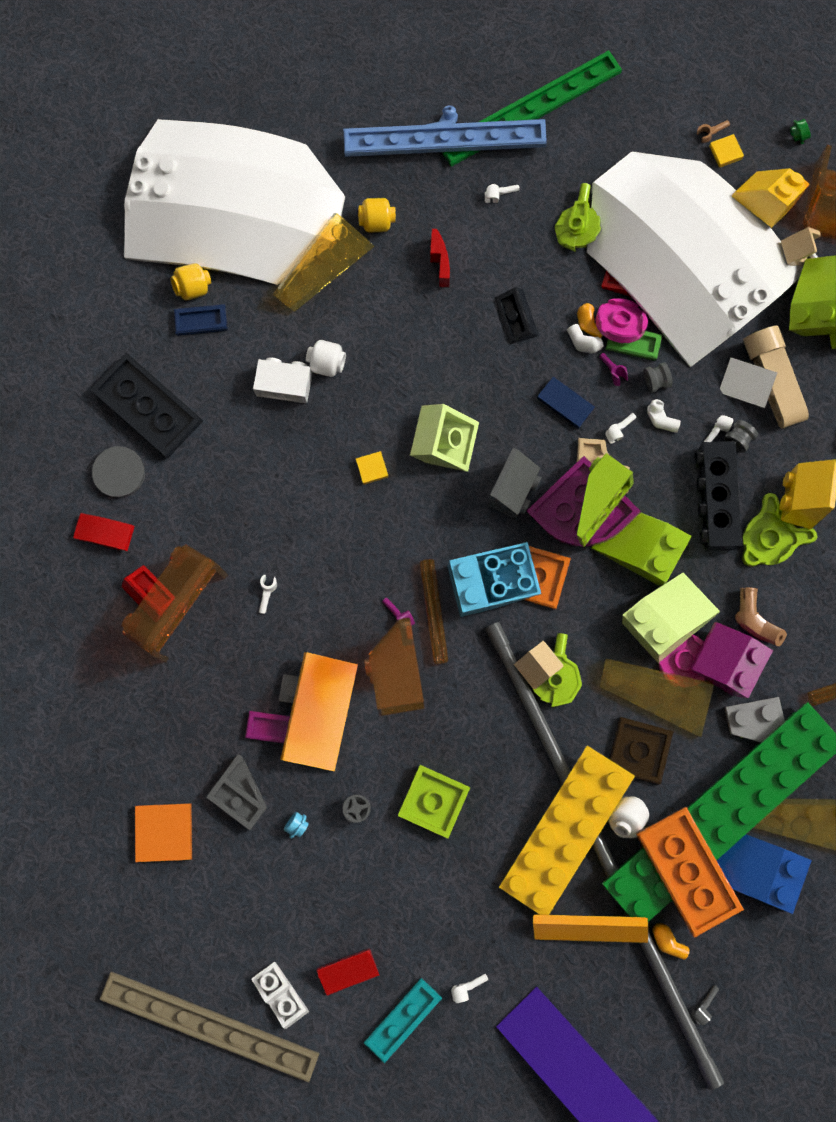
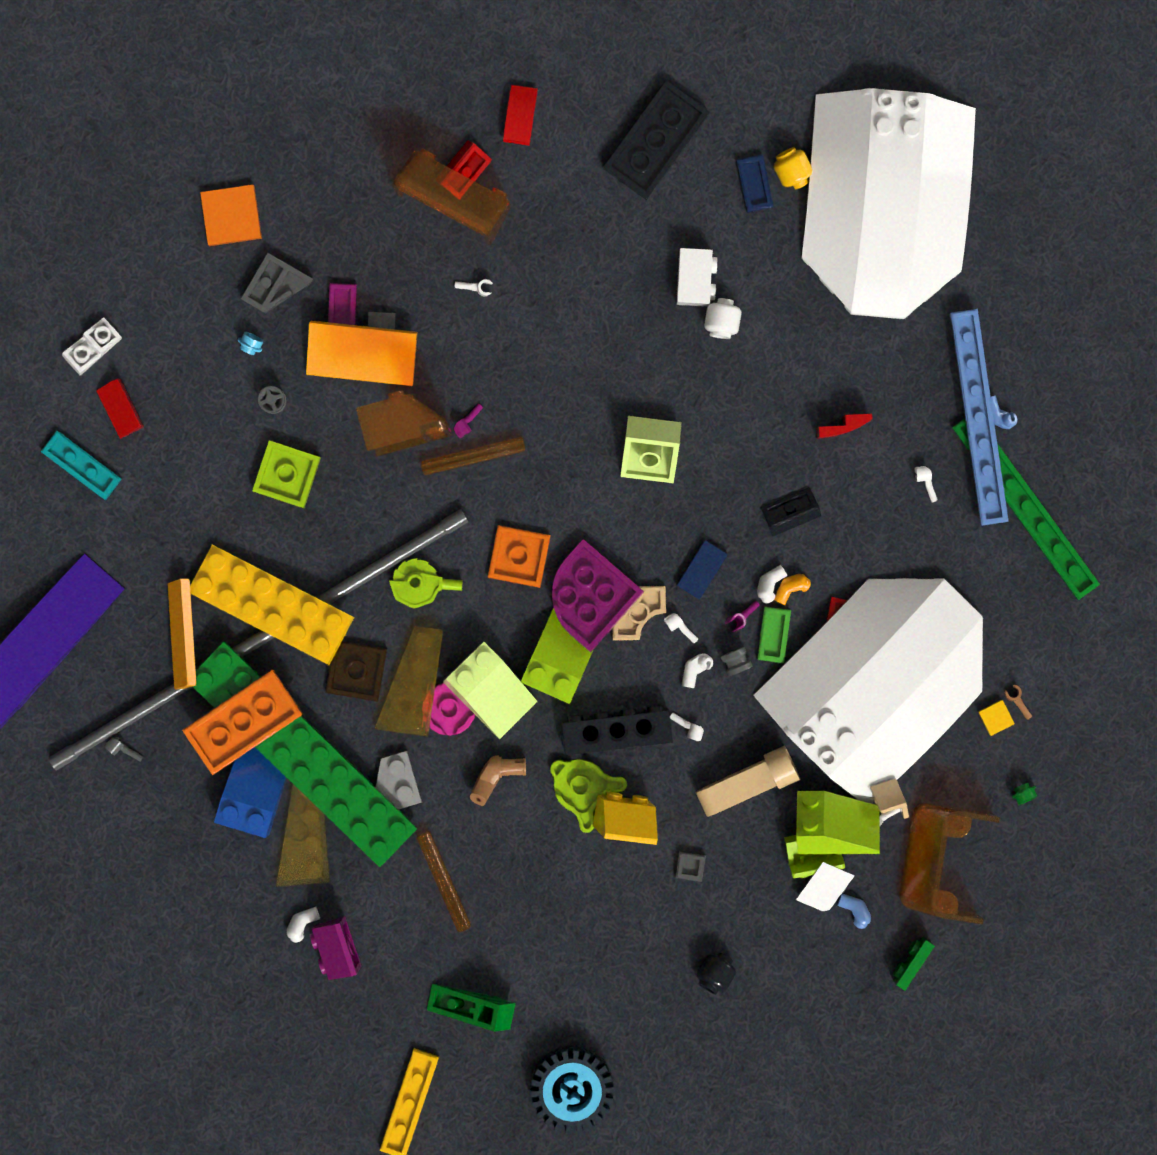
camera: 85 degrees right, 10 degrees up
dark grey tile [92,446,145,498] -> none
dark tan tile [100,972,320,1082] -> none
clear yellow wing [273,213,375,312] -> none
yellow tile [356,451,388,485] -> none
yellow head [358,198,396,233] -> none
medium azure slope [447,542,541,617] -> none
white hand [451,974,488,1003] -> none
dark grey slope [488,448,542,519] -> none
tan panel [514,641,563,689] -> none
lime piece [555,183,601,251] -> none
lime slope [577,453,634,547] -> none
dark pink tile [595,299,648,343] -> none
white head [608,796,649,838] -> none
light orange arm [652,923,689,960] -> none
magenta slope [690,622,773,698] -> none
white sticker [720,358,777,408] -> none
dark grey wheel [724,420,758,453] -> none
yellow slope [732,168,810,228] -> none

